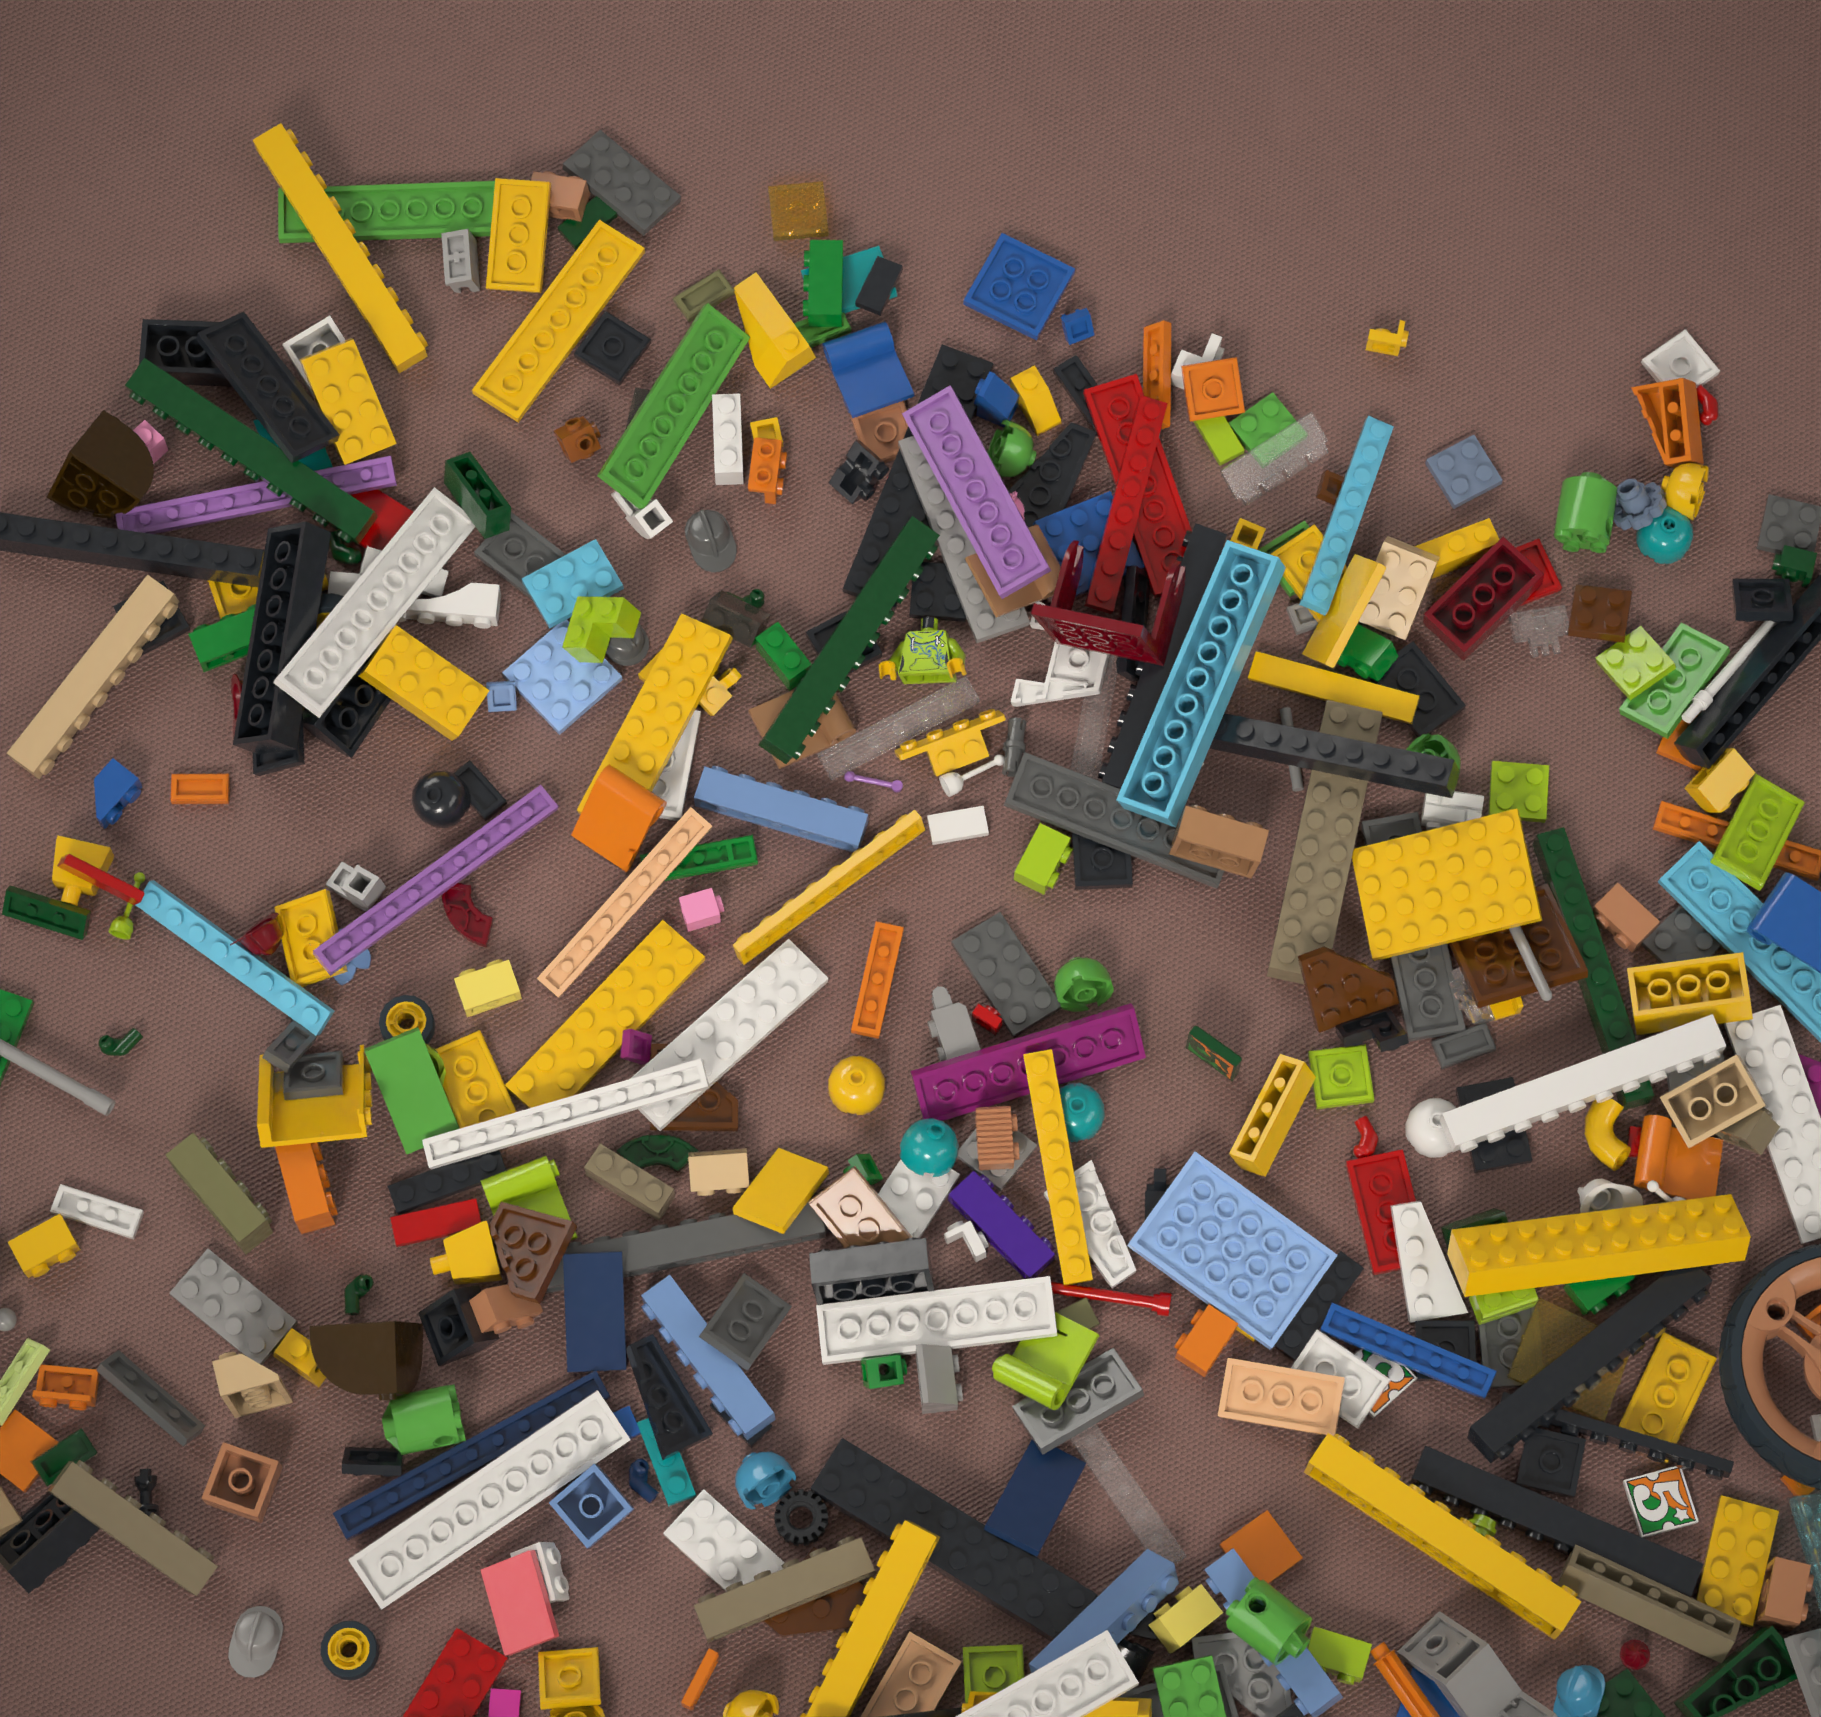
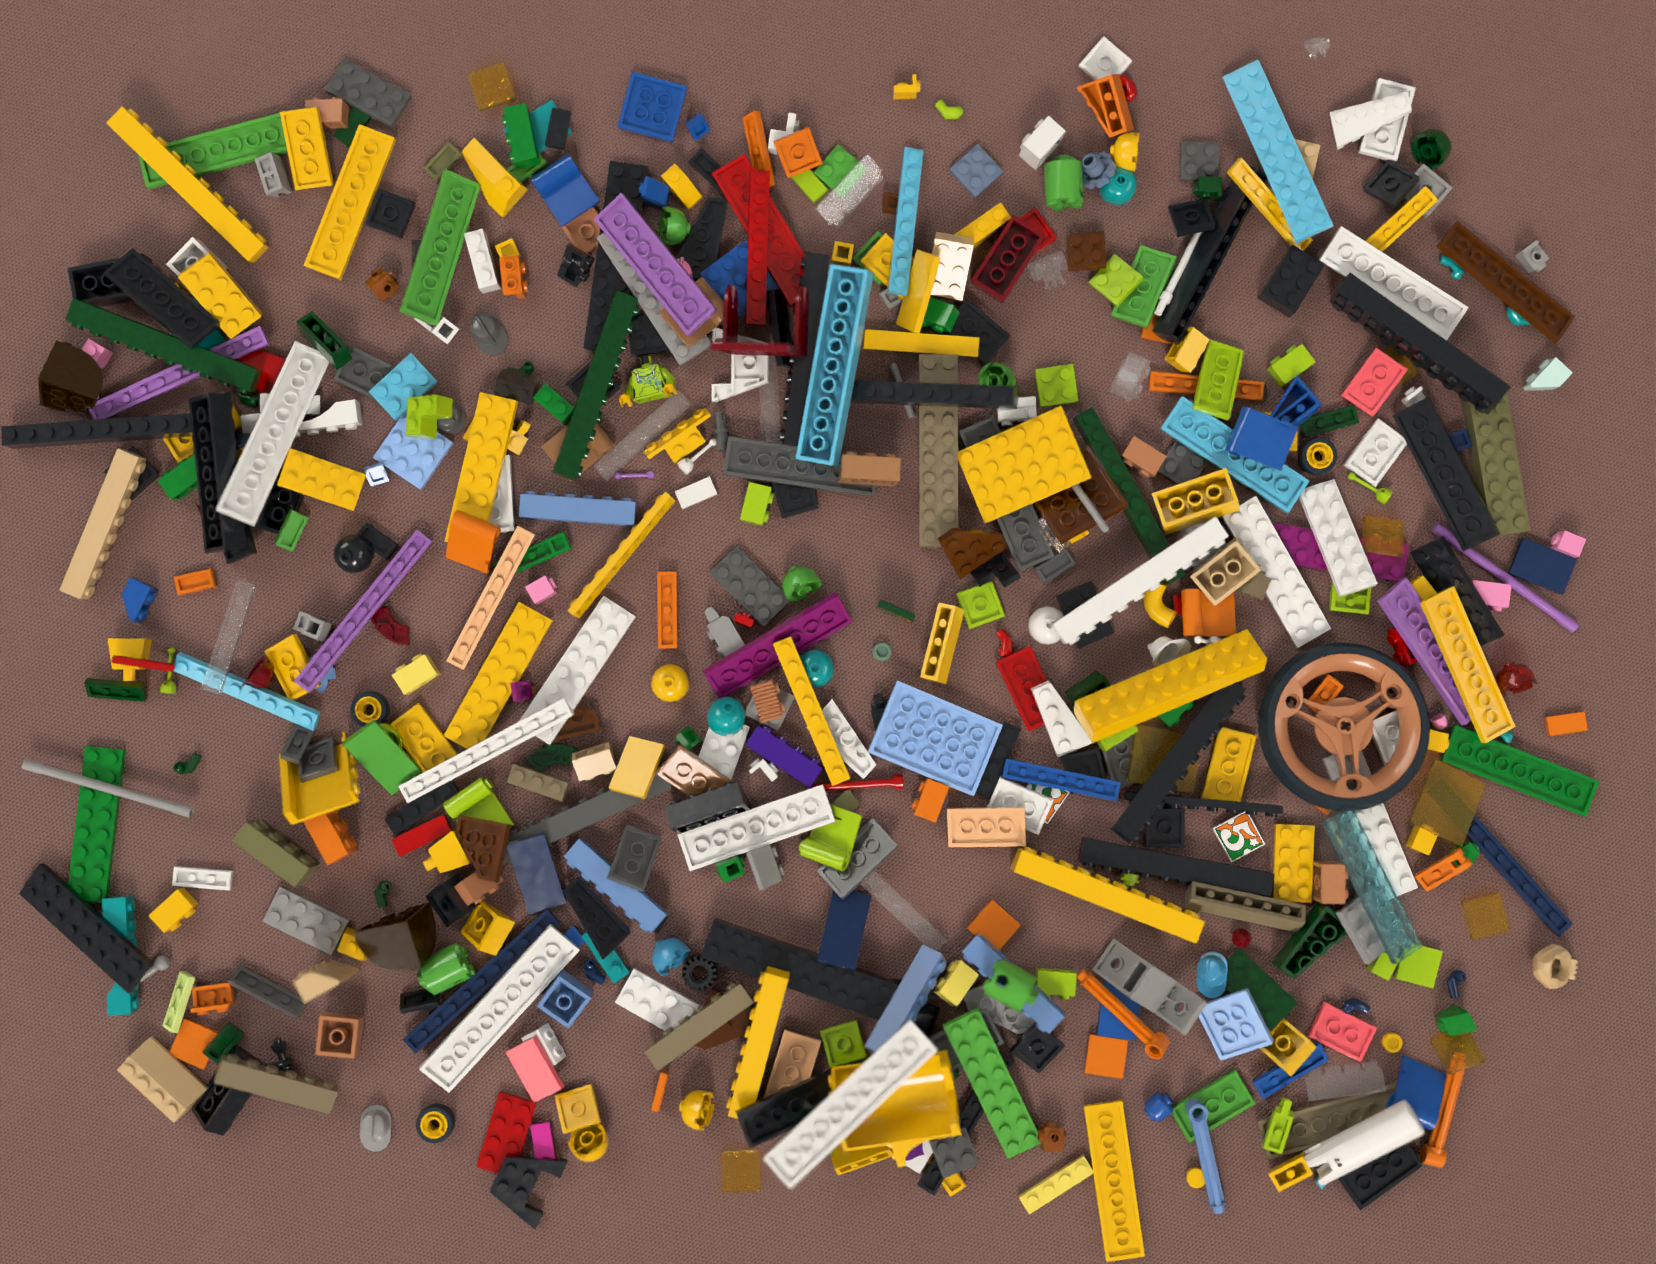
camera: 15 degrees left, 15 degrees up
none -> clear tile [201,579,257,695]
none -> bright green tile [273,509,309,552]
none -> yellow slope [460,900,515,956]
none -> sand green tile [872,642,892,661]
none -> lime arm [935,99,963,119]
none -> white brick [1019,116,1066,170]
none -> clear brick [1108,351,1151,402]

